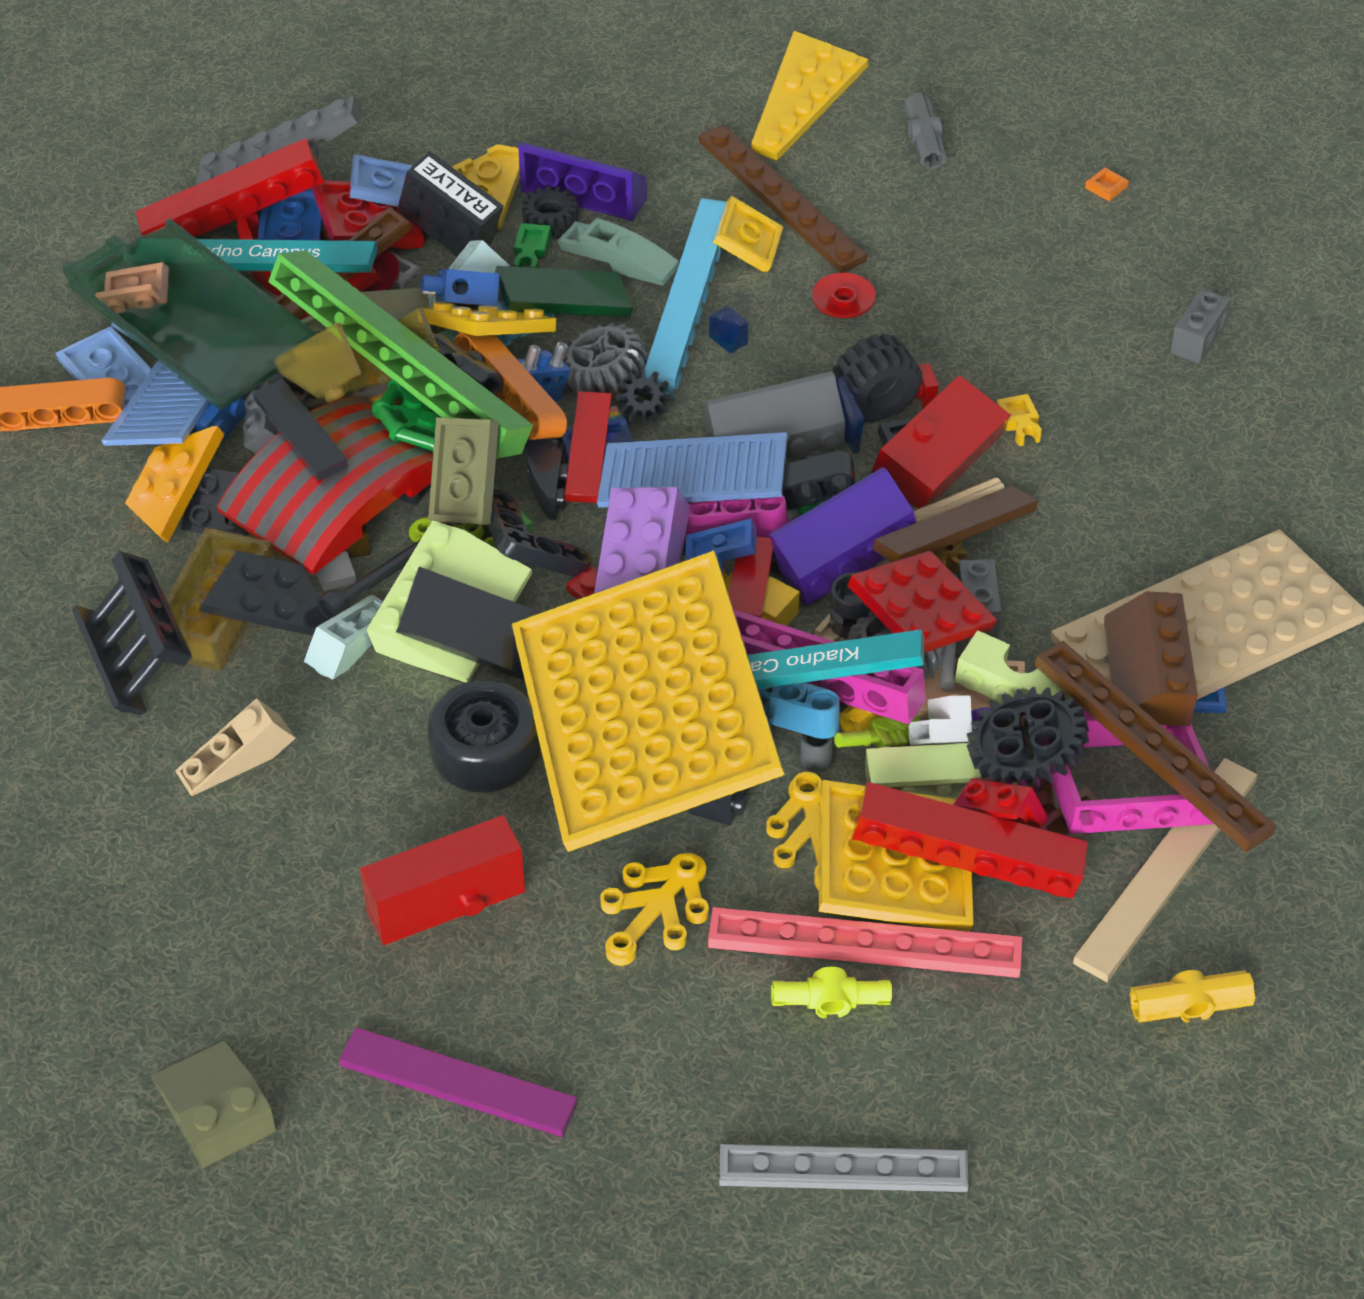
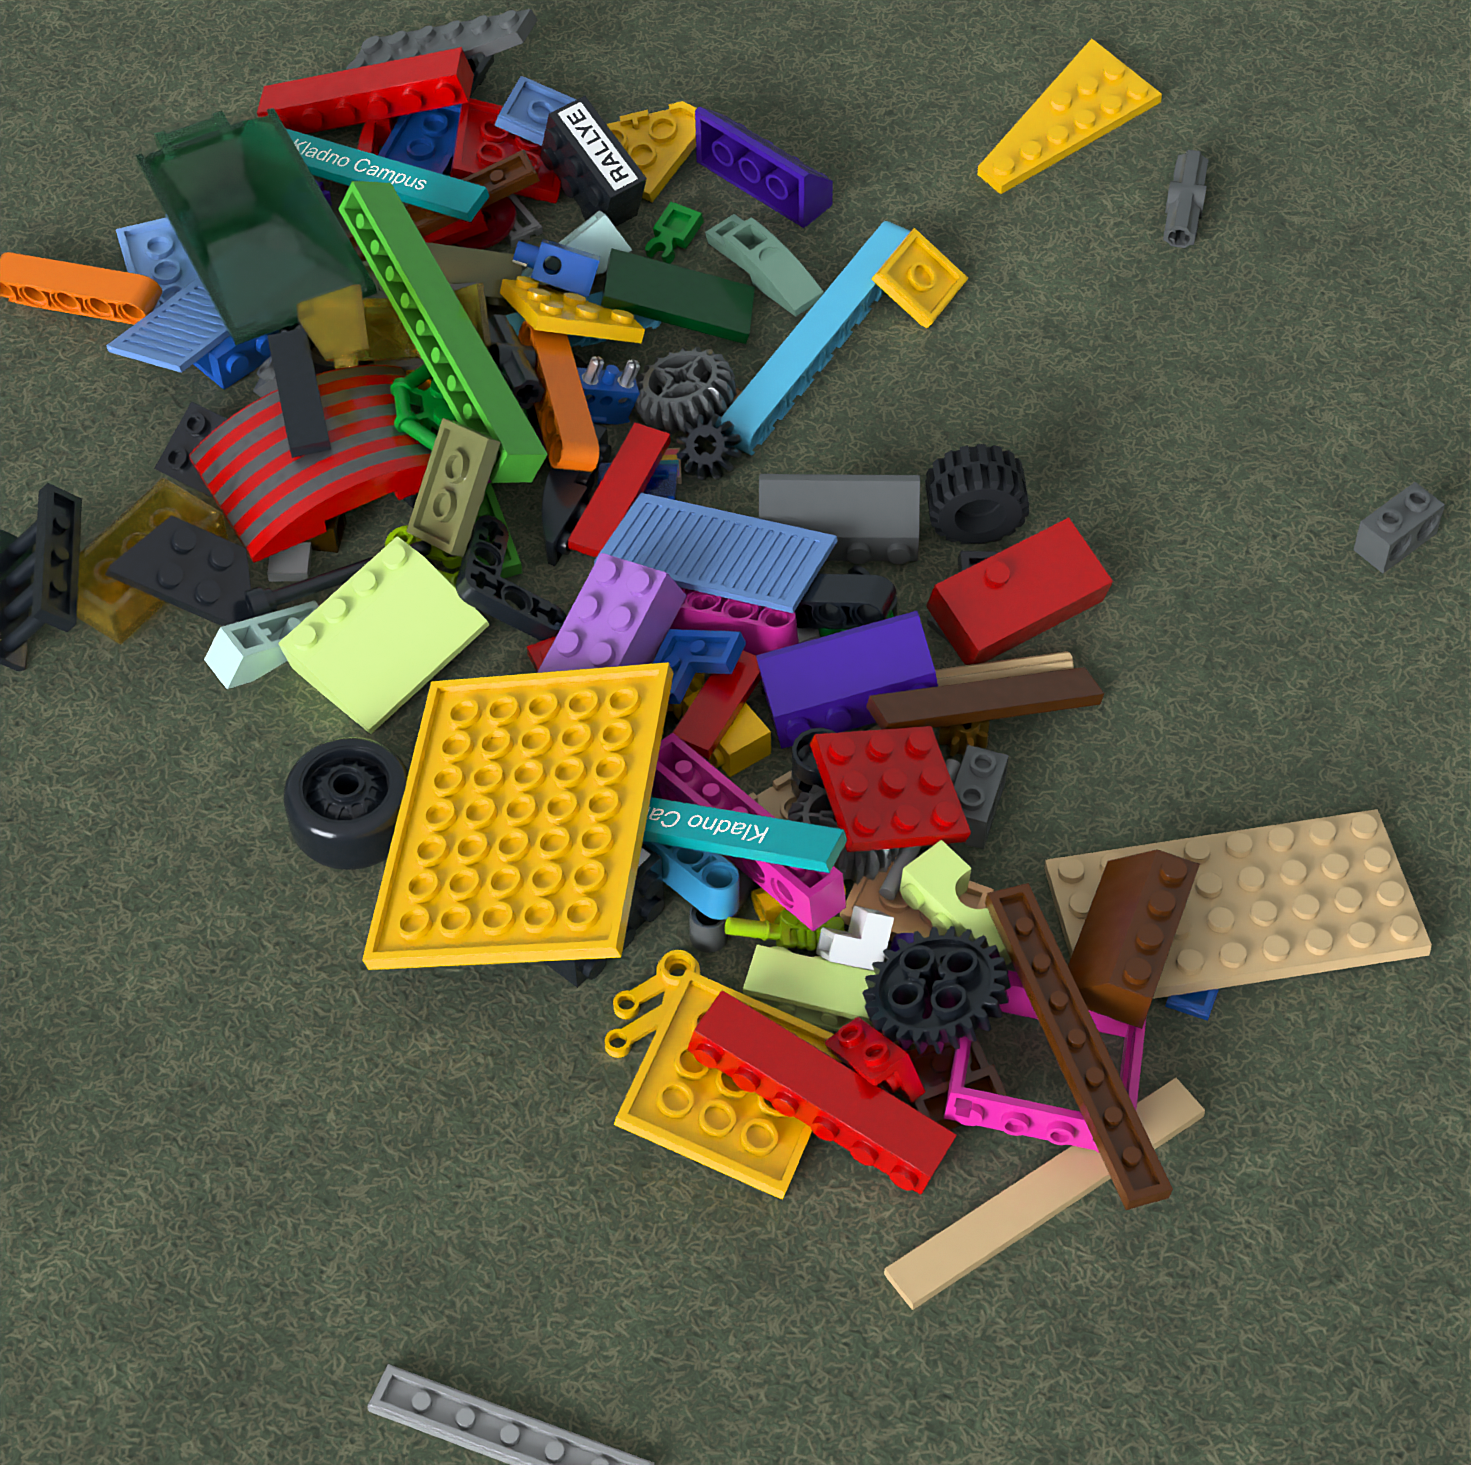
camera: 20 degrees right, 5 degrees up
nougat bracket [95,262,169,313] -> none
light orange wing [125,426,225,542] -> none
tan slope [175,698,296,796] -> none
magenta tile [339,1027,578,1137] -> none
red brick [360,815,525,946] -> none
black tile [396,566,542,680] -> none
black tyre [522,186,578,239] -> none
yellow plant [600,853,709,966] -> none
reddish brown plate [699,124,867,273] -> none
coral plate [708,907,1022,978] -> none
clear blue slope [709,306,748,354] -> none
neon yellow pin [771,967,892,1018] -> none
red dish [812,273,876,318] -> none
clear blue piece [836,377,864,454] -> none
red plate [913,363,939,409] -> none
yellow plate [996,394,1041,446] -> none
orange tile [1085,167,1129,201] -> none
yellow piece [1130,970,1255,1023] -> none

